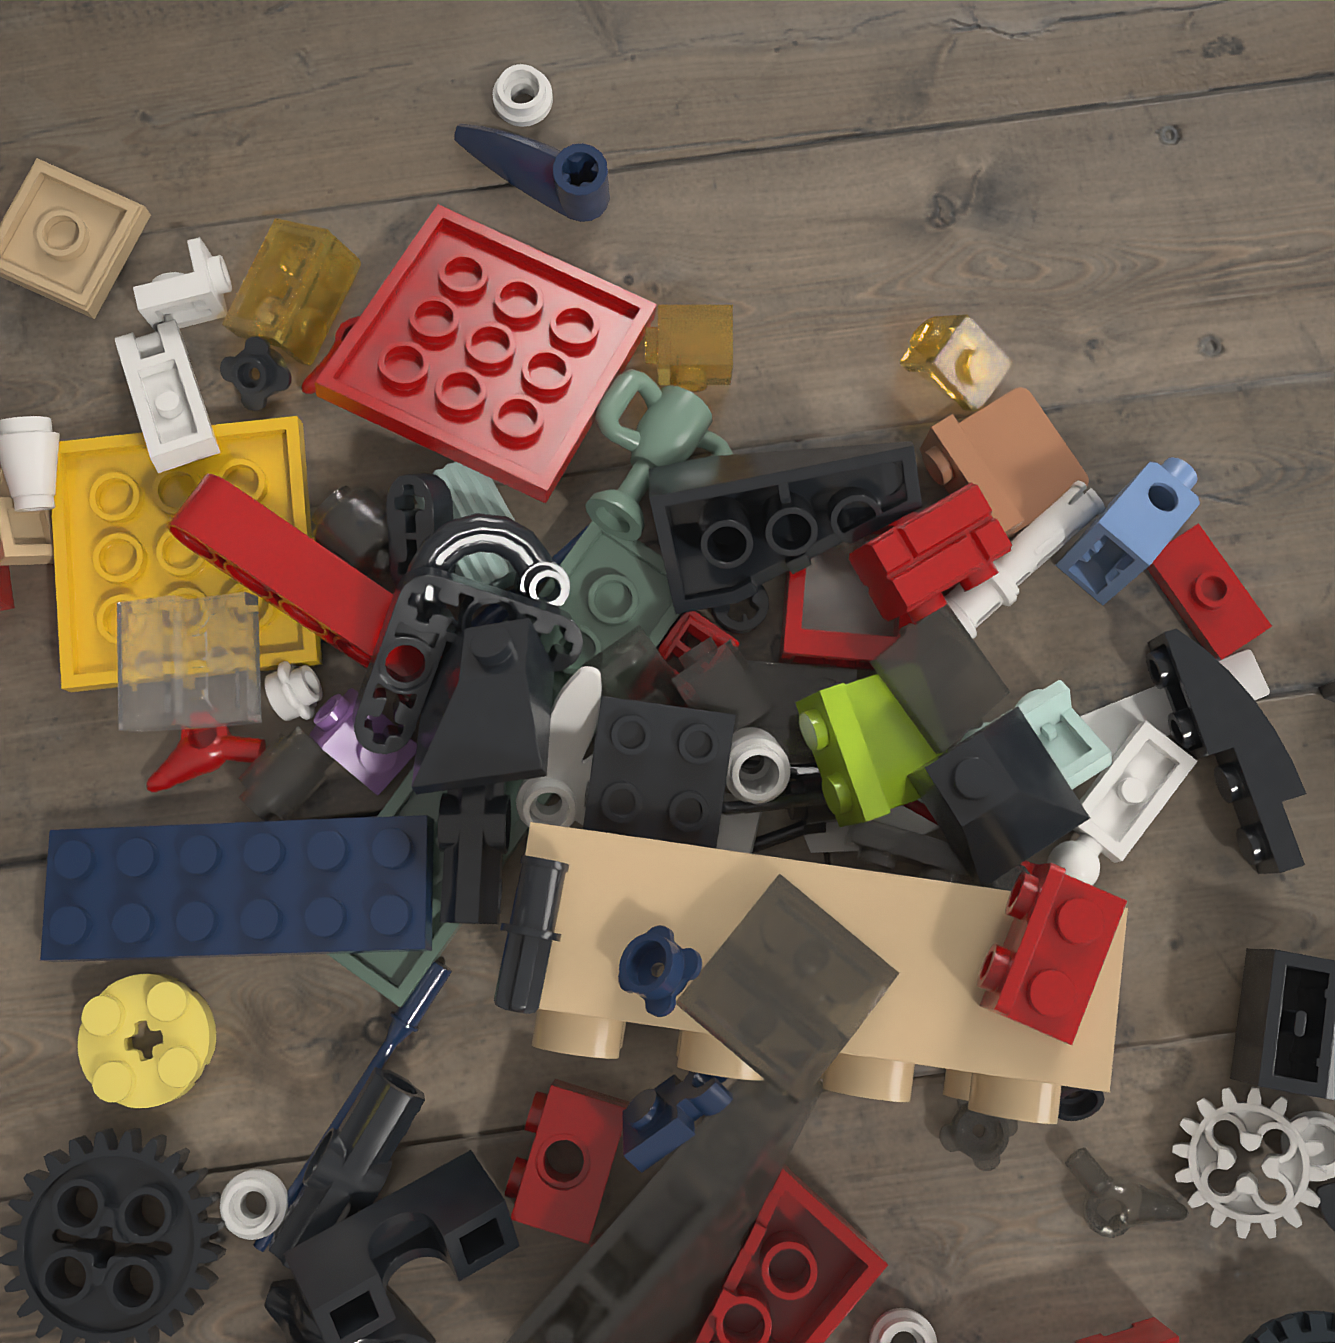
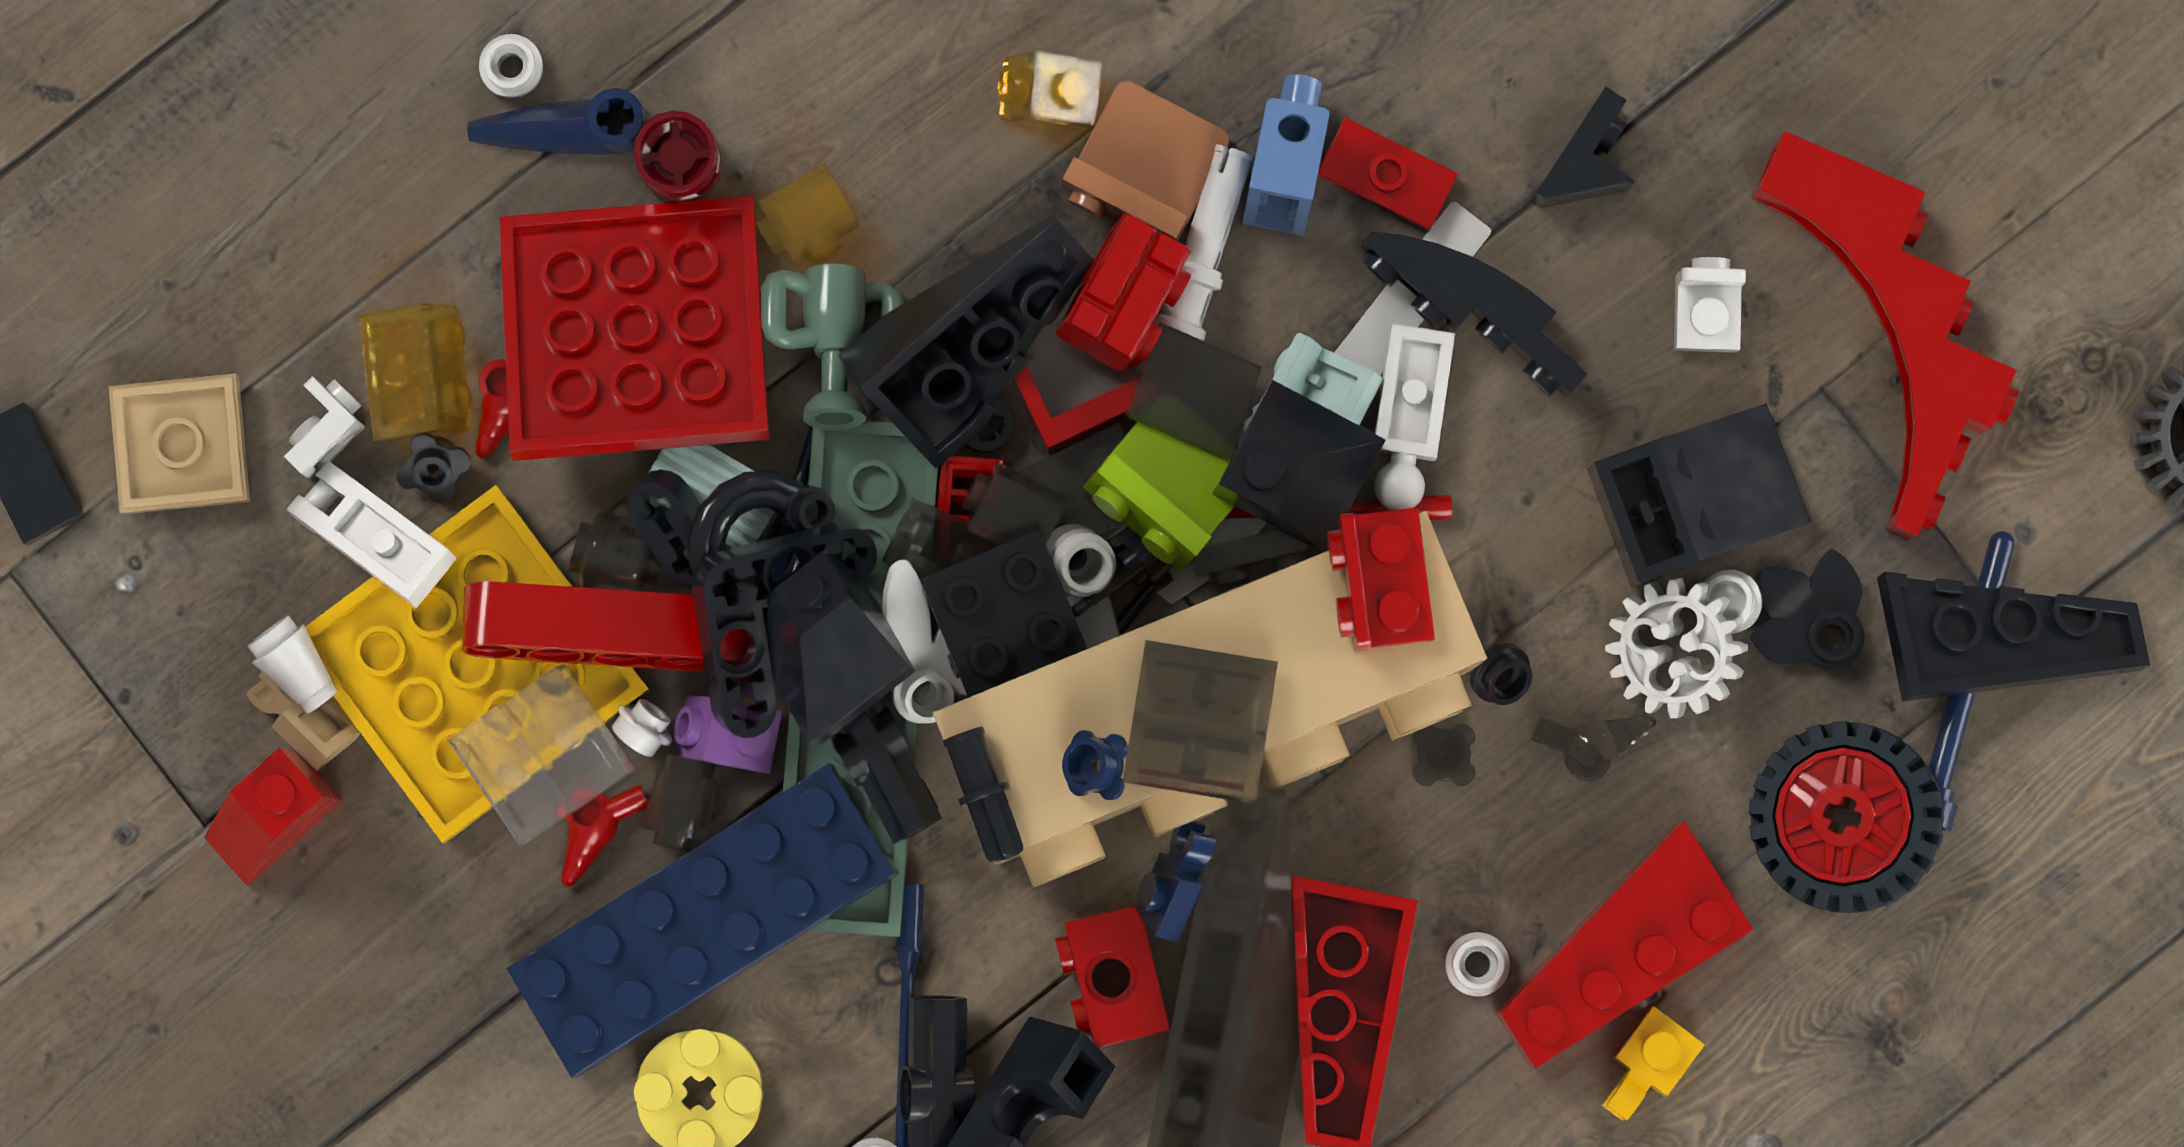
camera: 30 degrees left, 5 degrees up
none -> dark red wheel [633,110,723,203]

